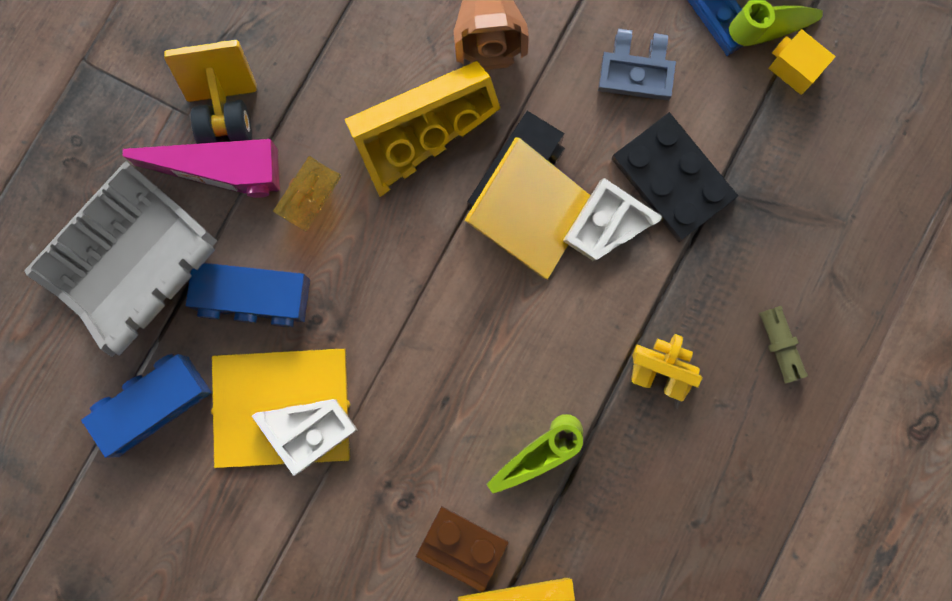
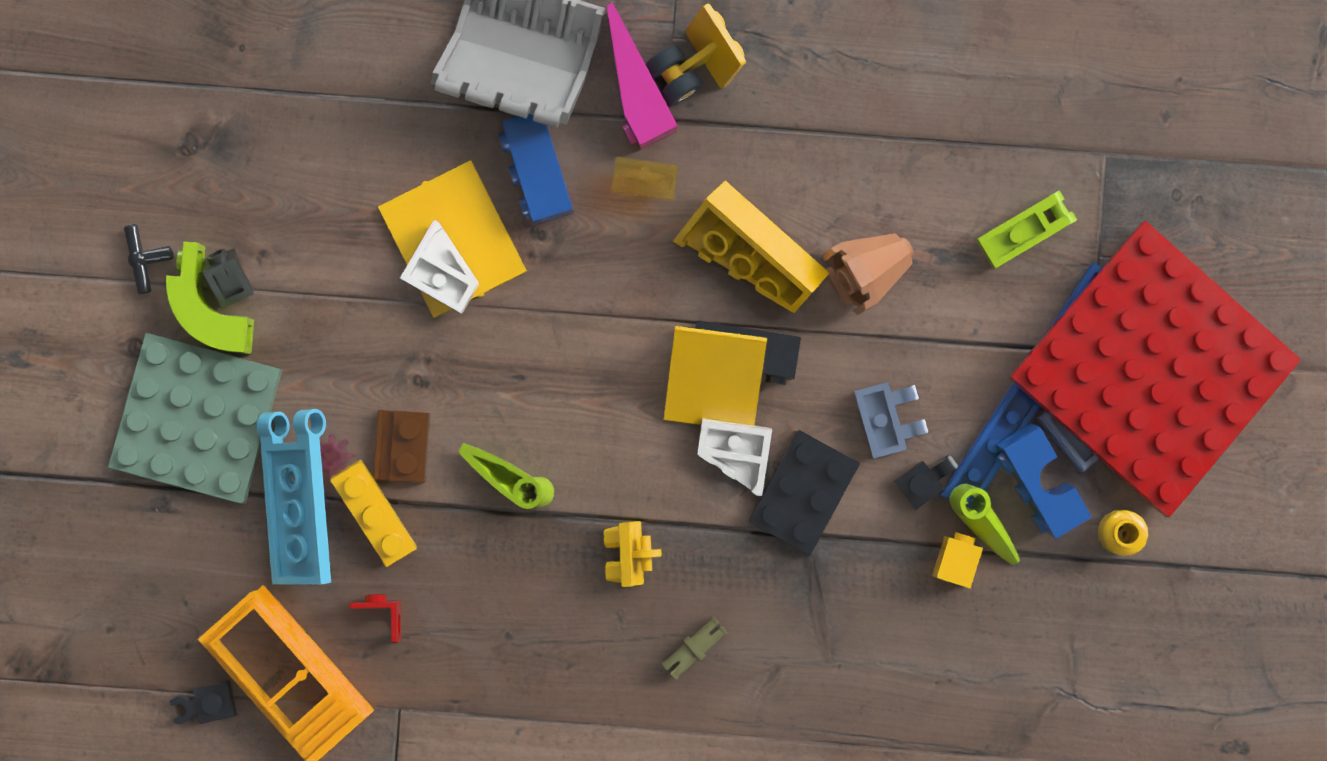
camera: 65 degrees right, 5 degrees up
blue brick [81,354,212,458] -> none
none -> black plate [894,455,959,510]

